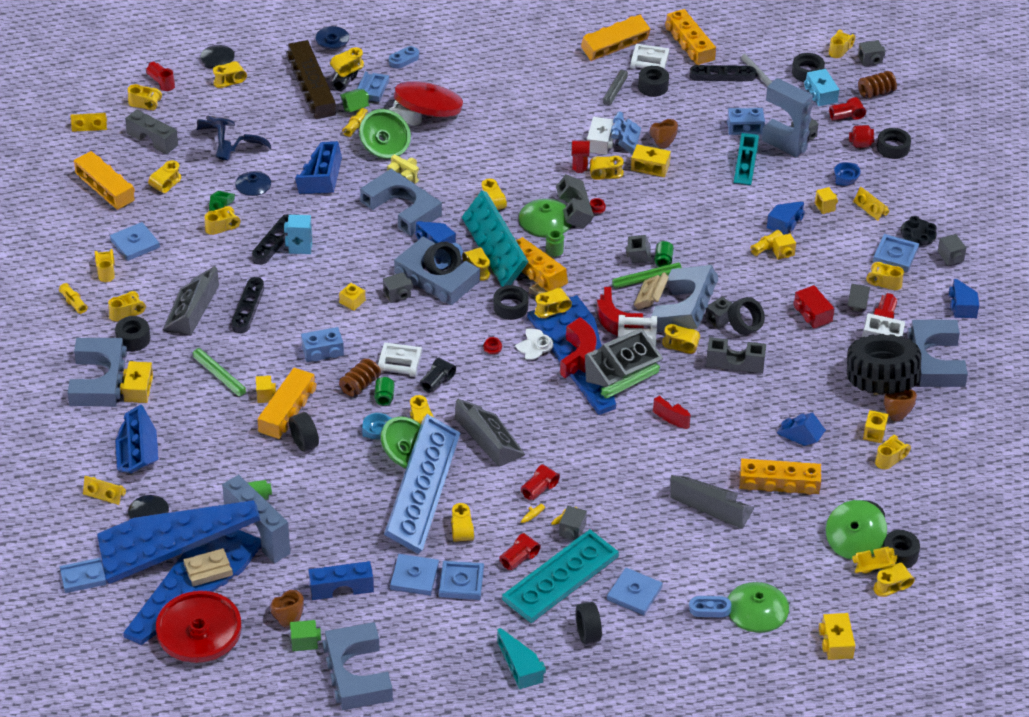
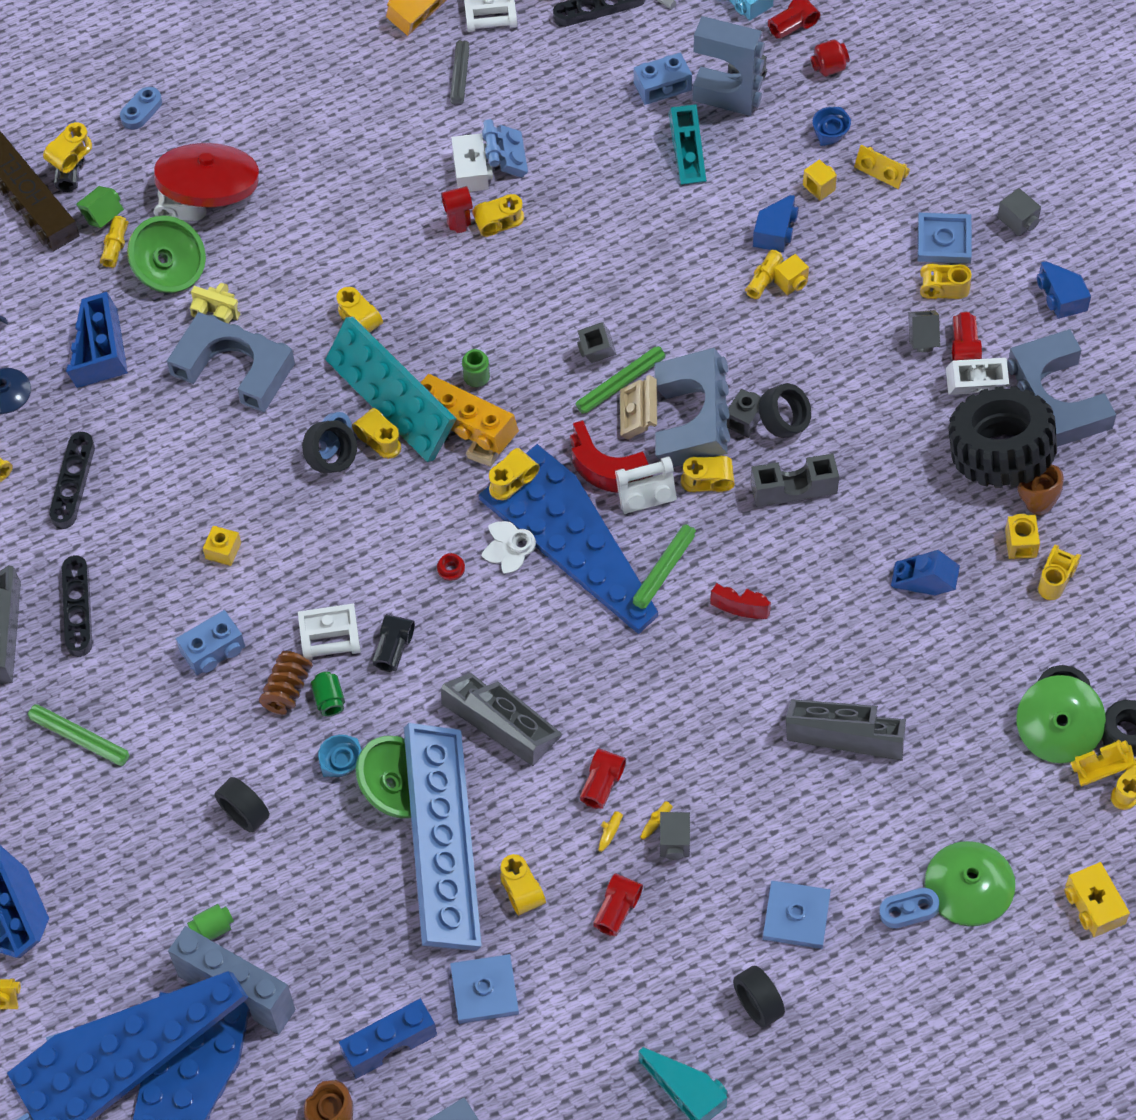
camera: 15 degrees left, 15 degrees up
black dish [128,495,169,519] -> none
tan plate [183,548,233,586] -> none
yellow plate [255,375,276,403] -> none
light orange brick [257,367,317,439] -> none
medium azure brick [284,215,312,254] -> none
dark blue dish [315,26,349,49] -> none
medium blue plate [357,71,389,102] -> none
dark grey brick [383,272,413,303] -> none
sand blue arch [394,237,480,306] -> none
yellow piece [410,395,434,424] -> none
blue slope [415,221,456,244] -> none
medium blue plate [439,561,484,600] -> none
black tyre [493,285,529,320] -> none
teal plate [502,529,619,623] -> none
bright green dish [519,198,572,238] -> none
dark grey arch [556,174,594,229] -> none
red arch [560,317,597,378] -> none
dark grey slope [585,328,663,387] -> none
red plate [590,198,606,214] -> none
yellow brick [631,144,671,177] -> none
black tyre [638,65,669,97] -> none
dark orange hair [649,119,678,149] -> none
green brick [654,241,674,267] -> none
light orange brick [739,458,821,495] -> none
red brick [793,285,835,329] -> none
black tyre [877,128,911,159] -> none
black dish [900,216,937,246] -> none

